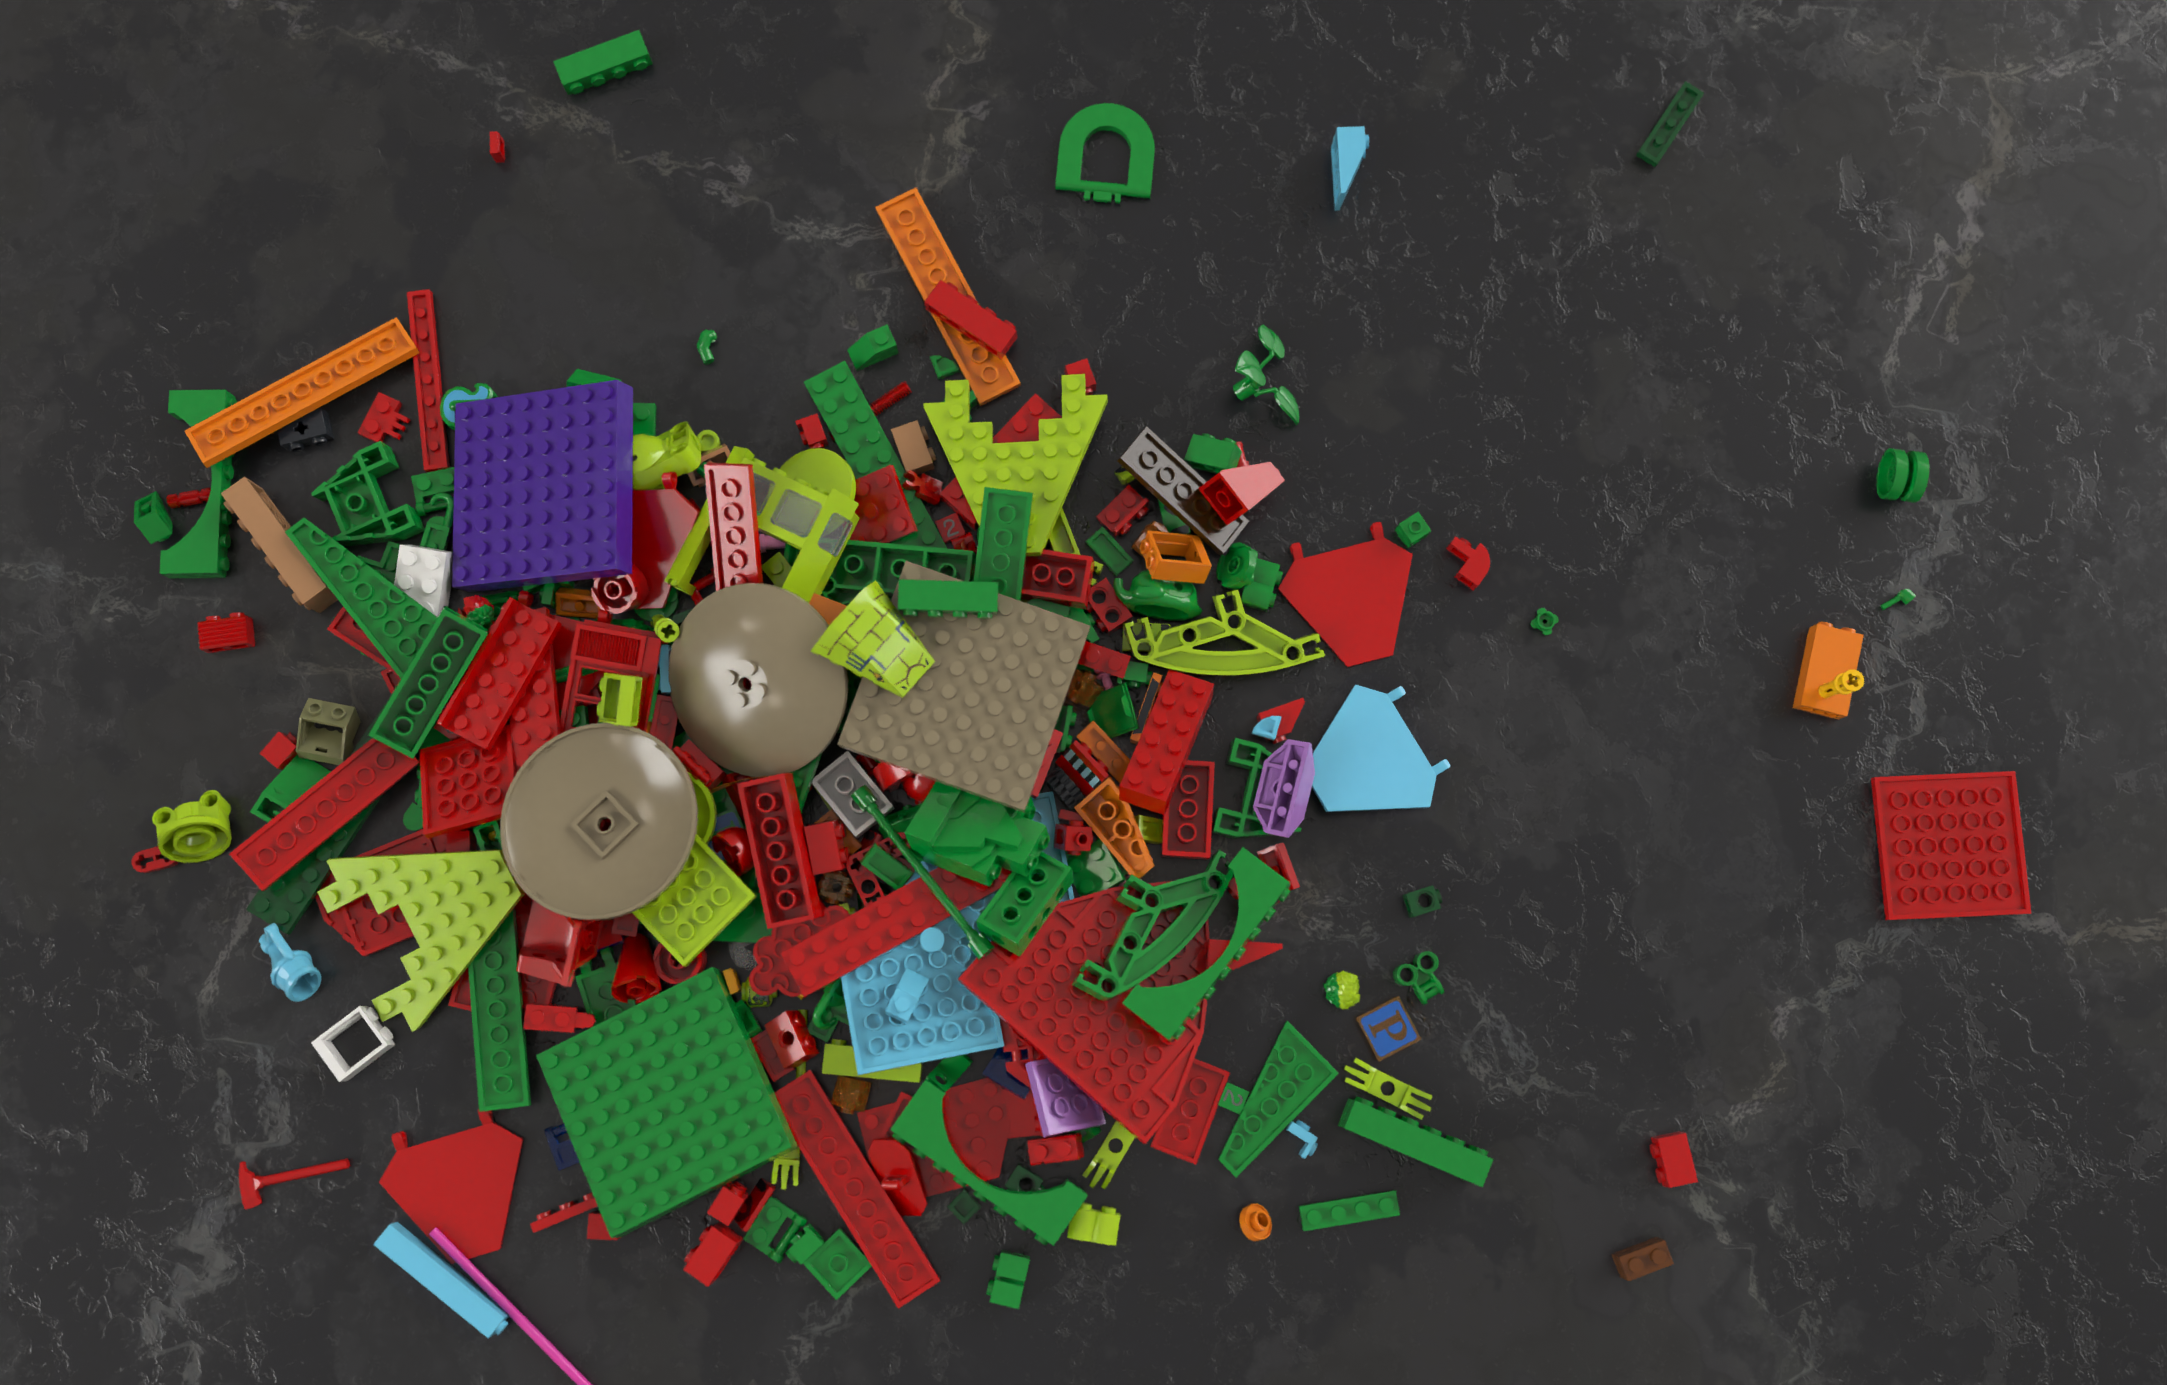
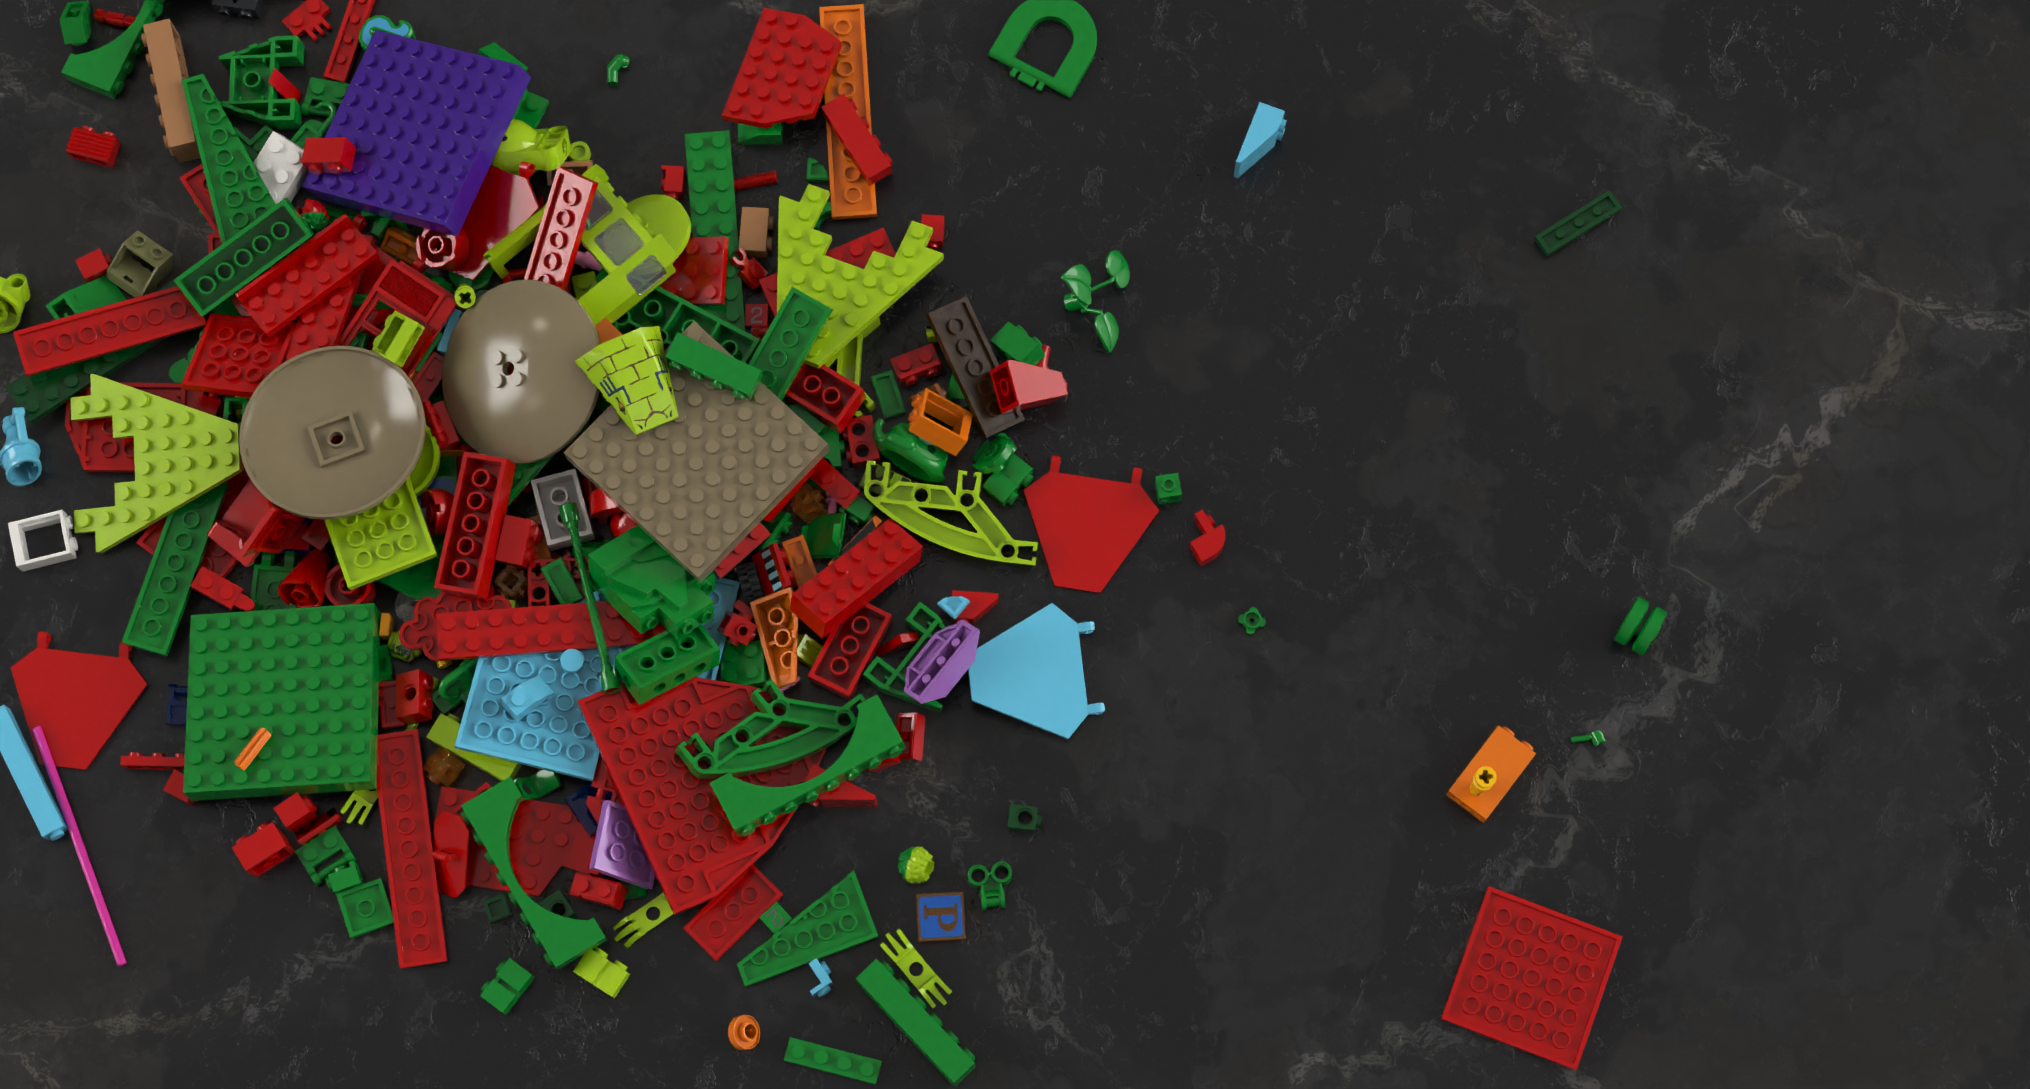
camera: 30 degrees right, 5 degrees down
none -> orange axle [234,727,271,770]
none -> red sticker [268,68,302,102]
none -> red brick [301,137,357,174]
none -> red plate [722,8,842,128]
none -> red tile [877,632,920,657]

